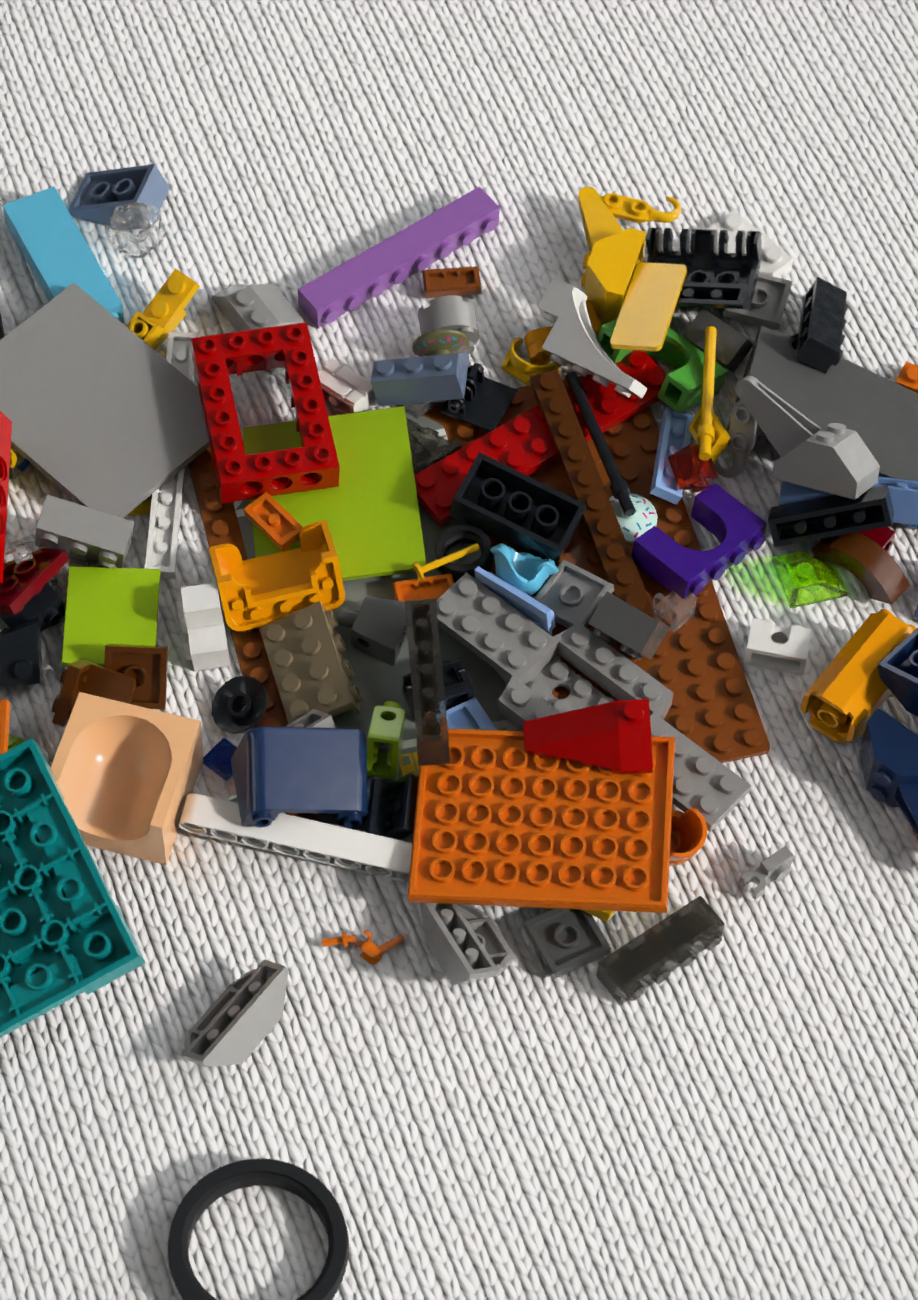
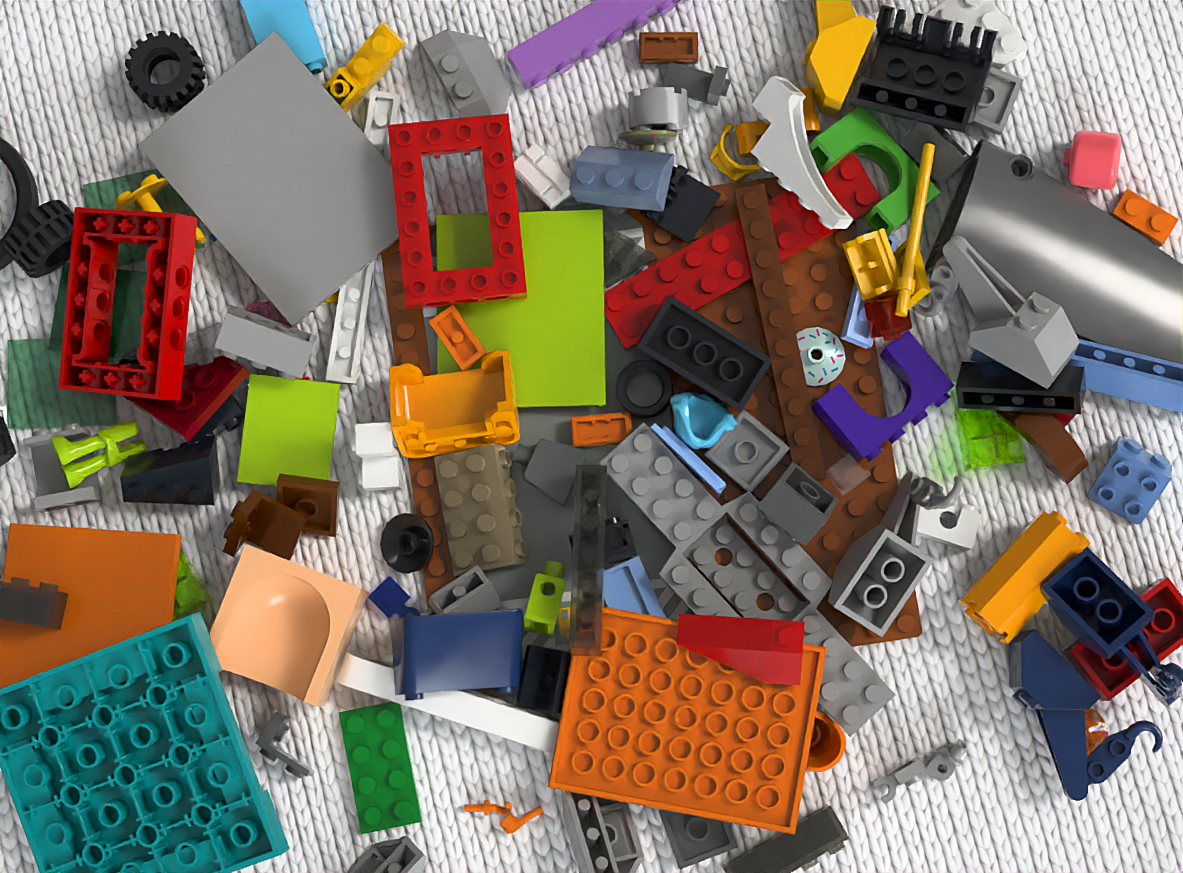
camera: 10 degrees right, 25 degrees up
yellow piece [412,543,480,581] -> none
black bar [565,371,636,516] -> none
yellow piece [610,262,687,351] -> none
black brick [795,277,848,374] -> none
none -> dark grey bracket [255,712,314,778]
none -> green plate [339,701,423,834]
none -> dark grey bracket [662,62,731,106]
none -> light grey slope [828,471,962,637]
none -> yellow hinge [842,228,901,301]
none -> light grey piece [923,739,968,781]
none -> coral head [1063,130,1122,190]

